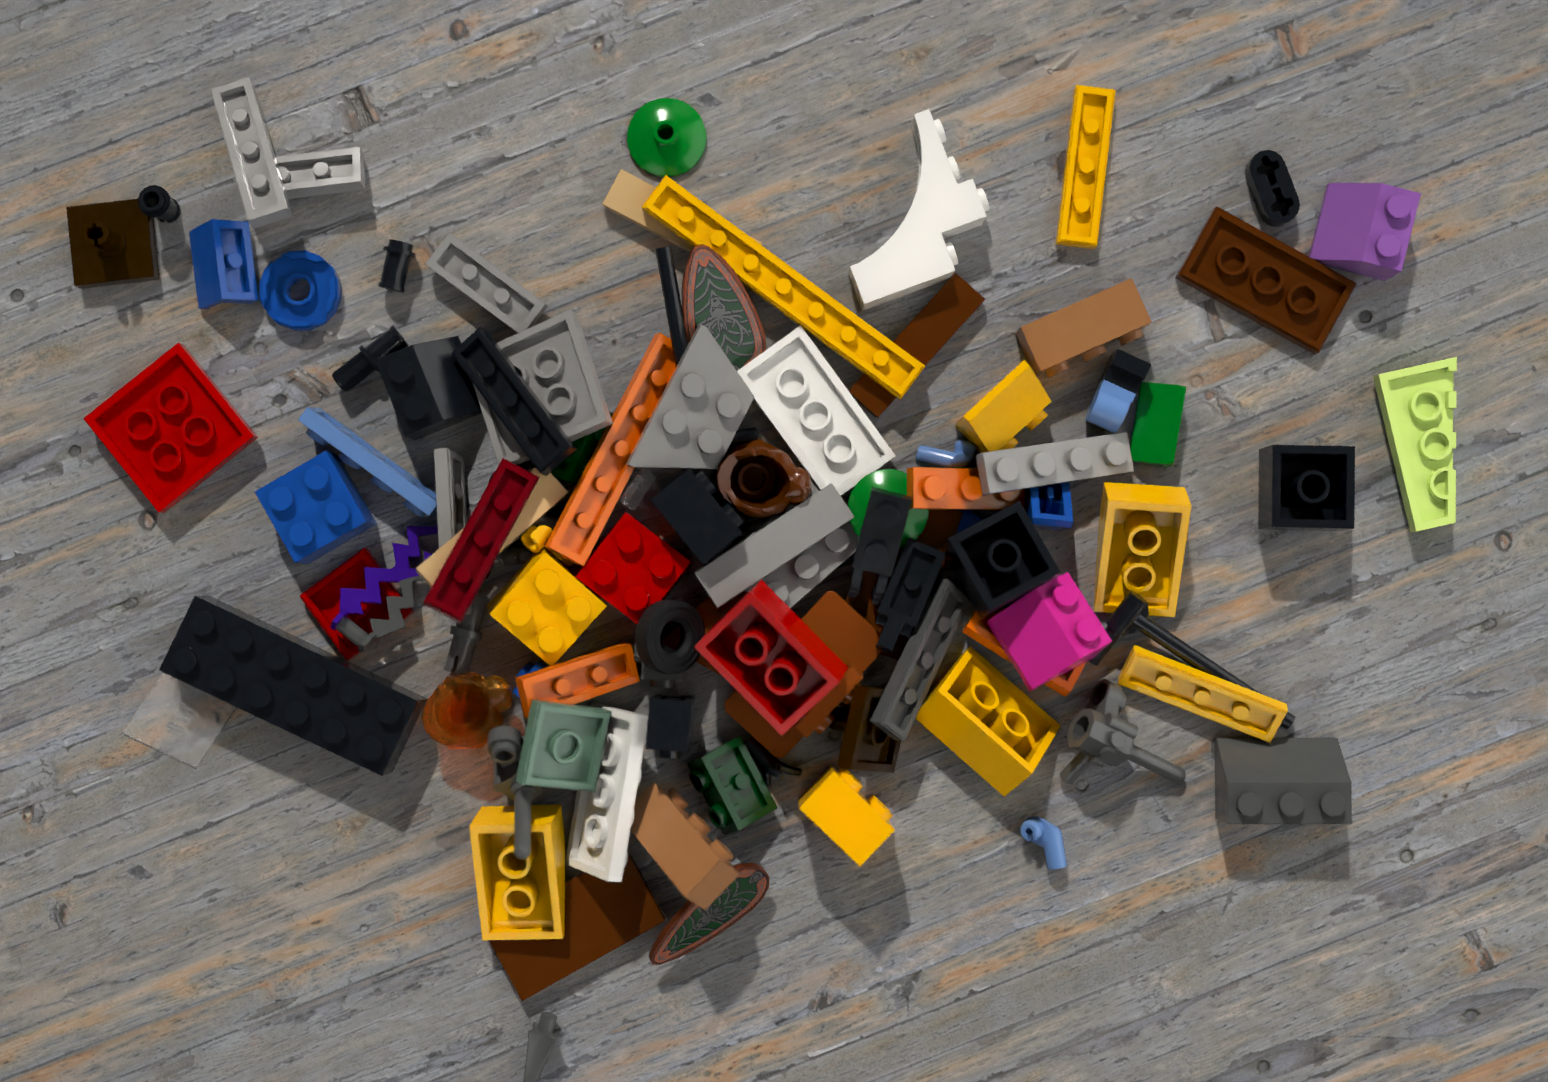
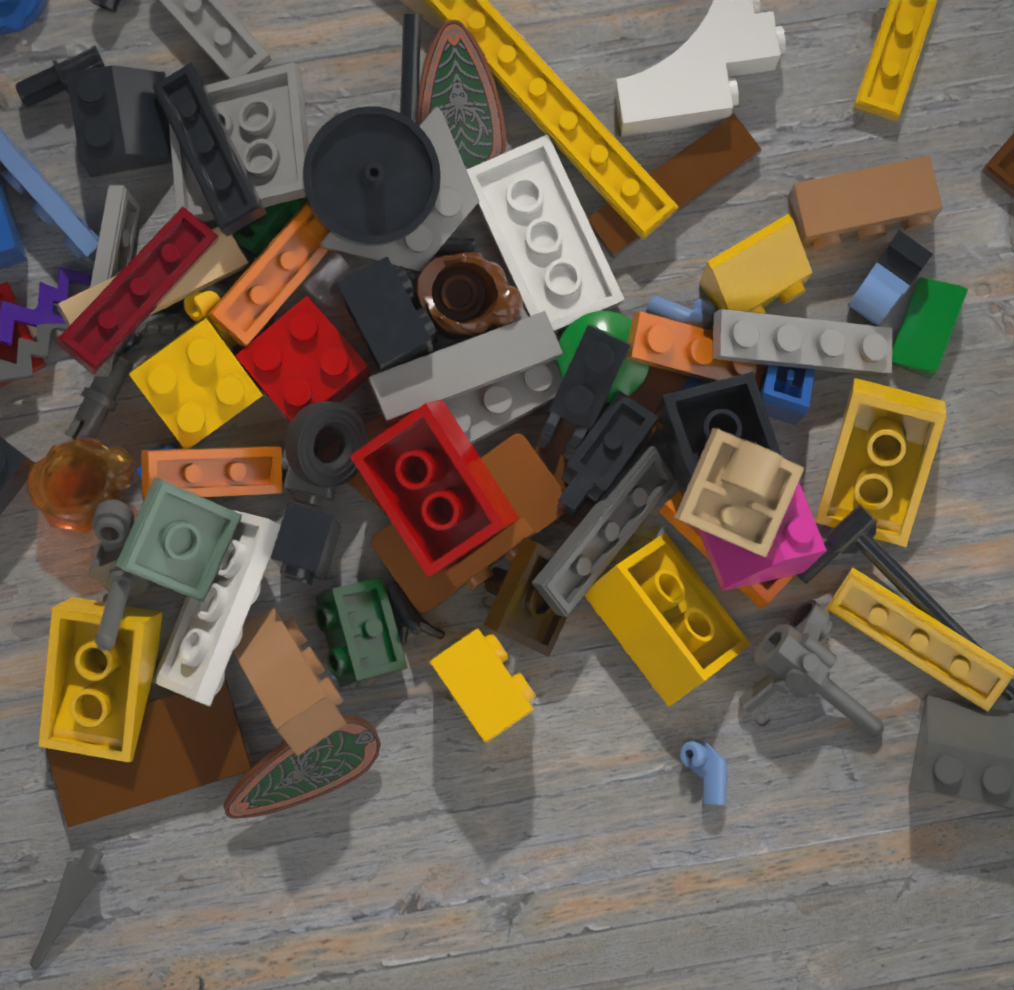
camera: 15 degrees right, 5 degrees down
none -> black piece [302,106,441,246]
none -> tan plate [674,428,804,557]

